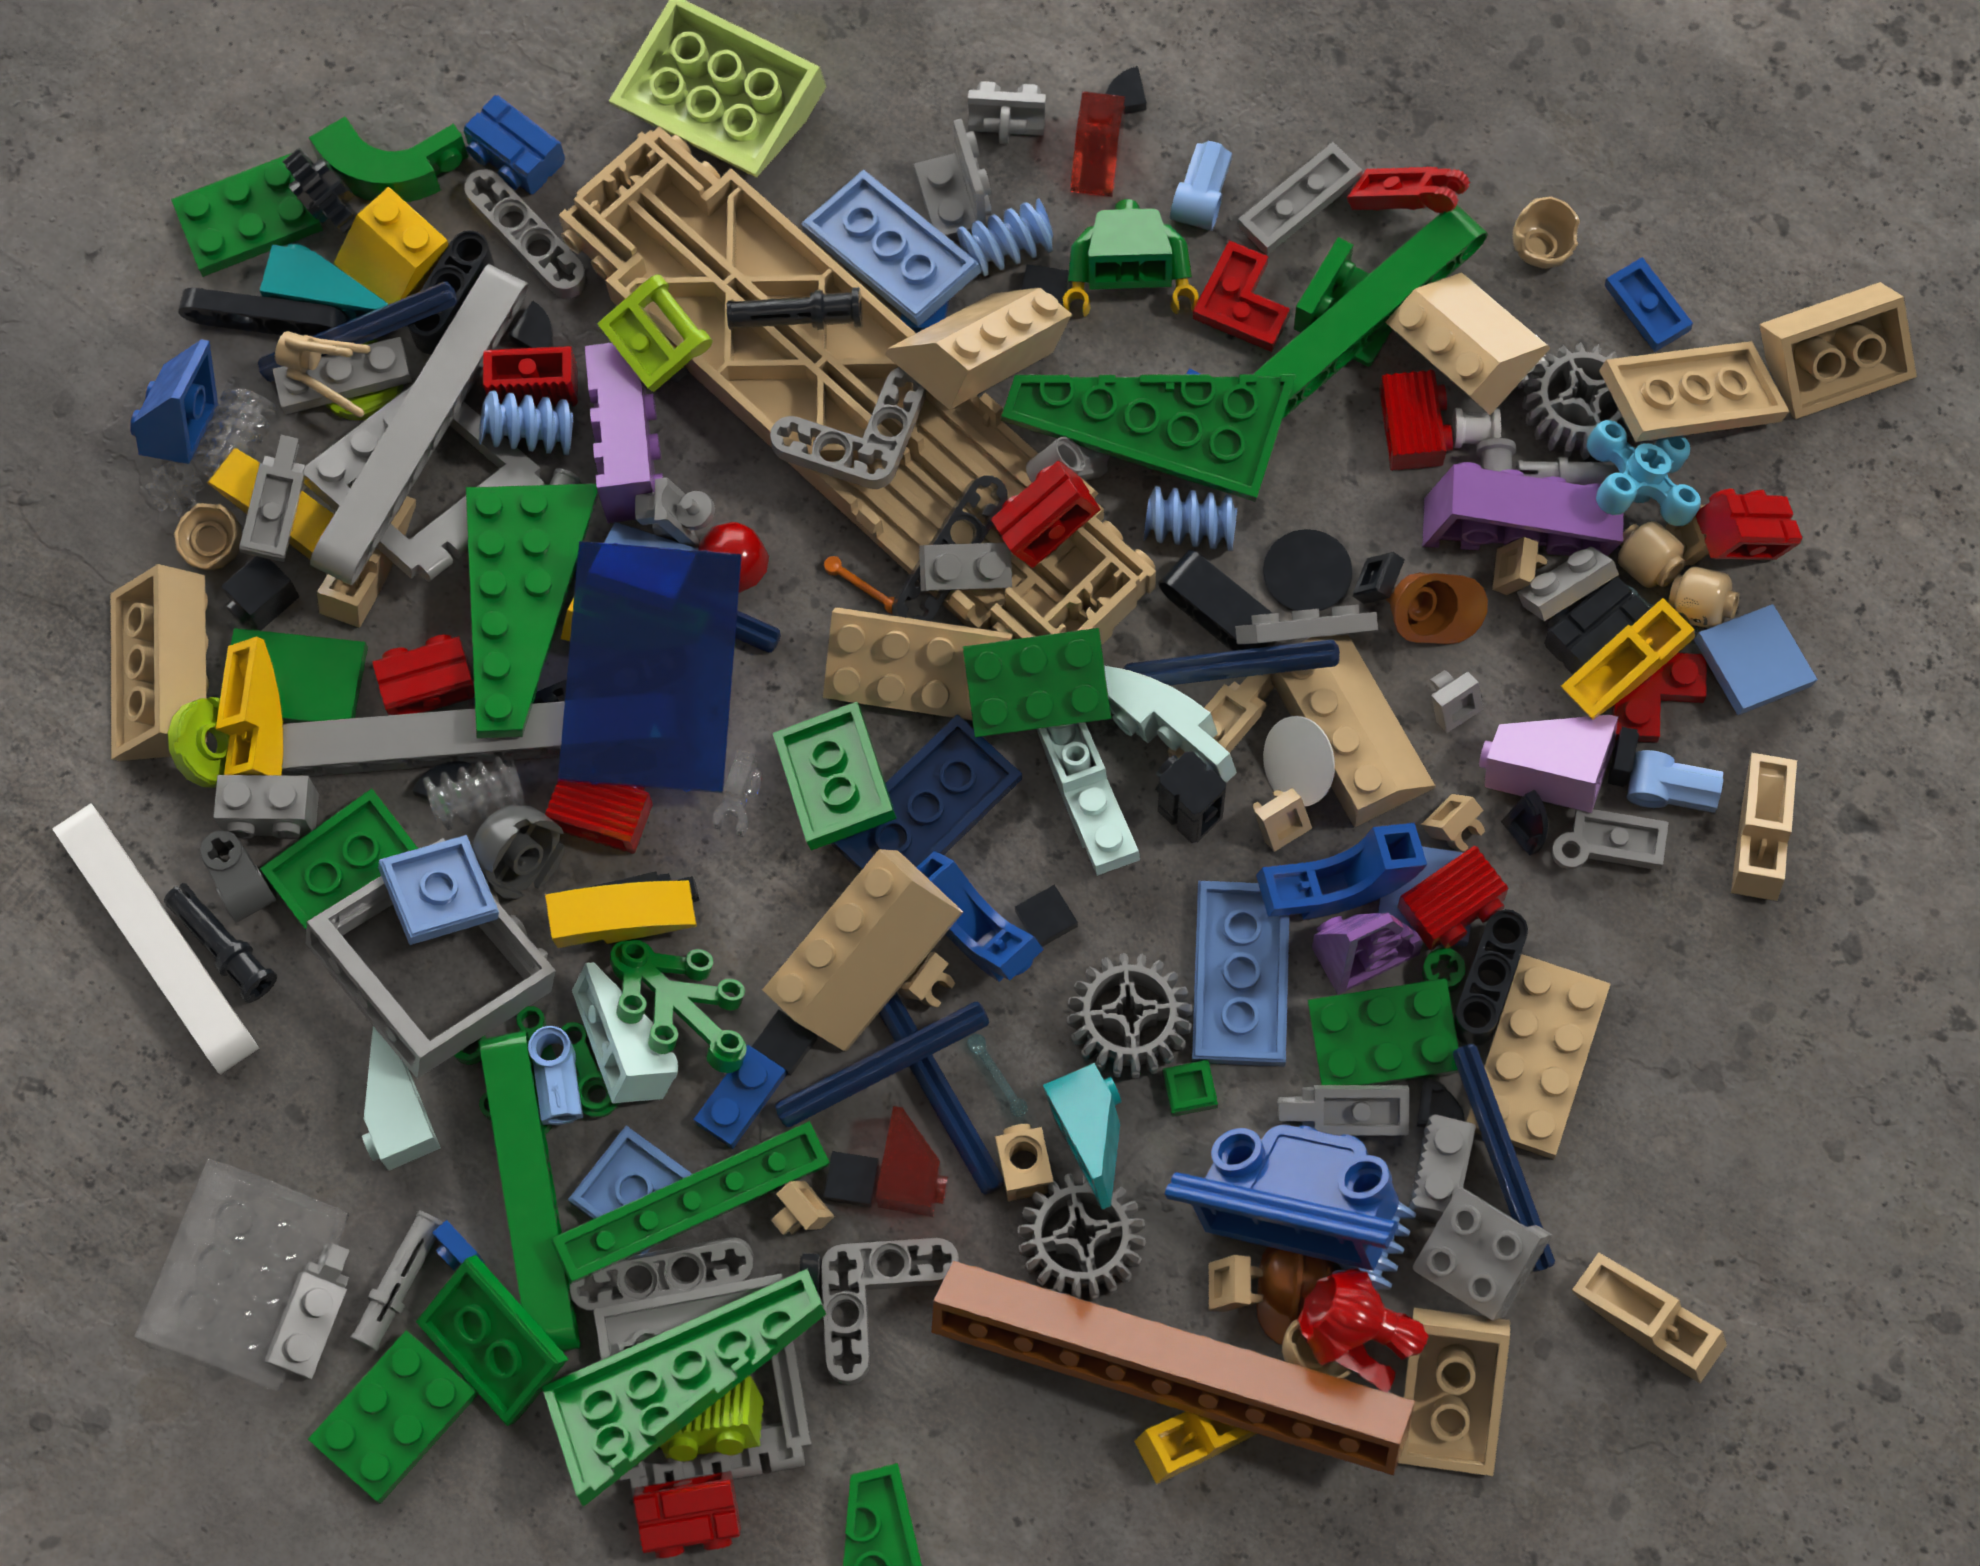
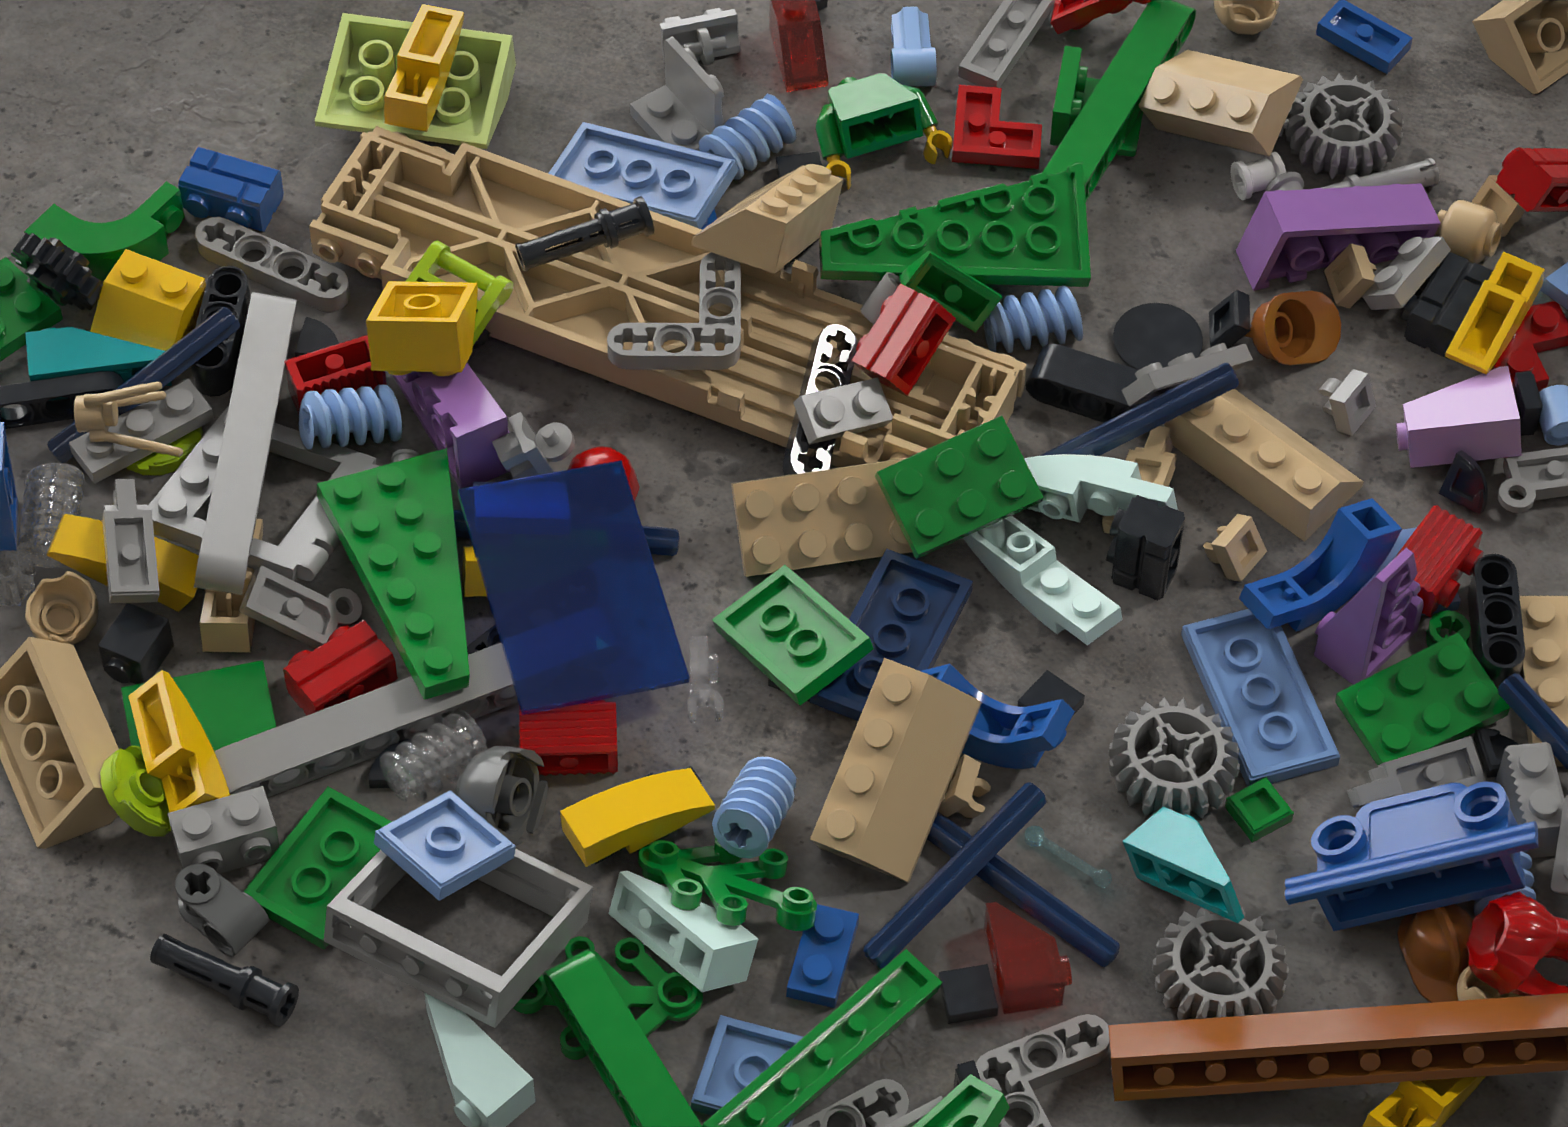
camera: 25 degrees left, 15 degrees down
white beam [52,803,259,1075] -> none
light blue piece [528,1026,583,1125] -> none
black tile [752,1009,817,1076] -> none
tan tile [771,1181,835,1235] -> none
orange hinge [824,556,895,614] -> none
tan brick [995,1124,1054,1201] -> none
tan tile [1209,1255,1263,1312] -> none
white piece [1263,716,1335,807] -> none
red brick [1380,369,1453,471] -> none
tan tile [1421,794,1485,852] -> none
medium azure gear [1587,420,1701,526] -> none
tan plate [1599,341,1789,442] -> none
tan head [1669,567,1739,629] -> none
none -> light grey hinge [239,565,362,649]
none -> yellow slope [366,281,478,376]
none -> yellow slope [384,4,464,132]
none -> light blue piece [712,757,797,858]
none -> green slope [899,250,1002,333]

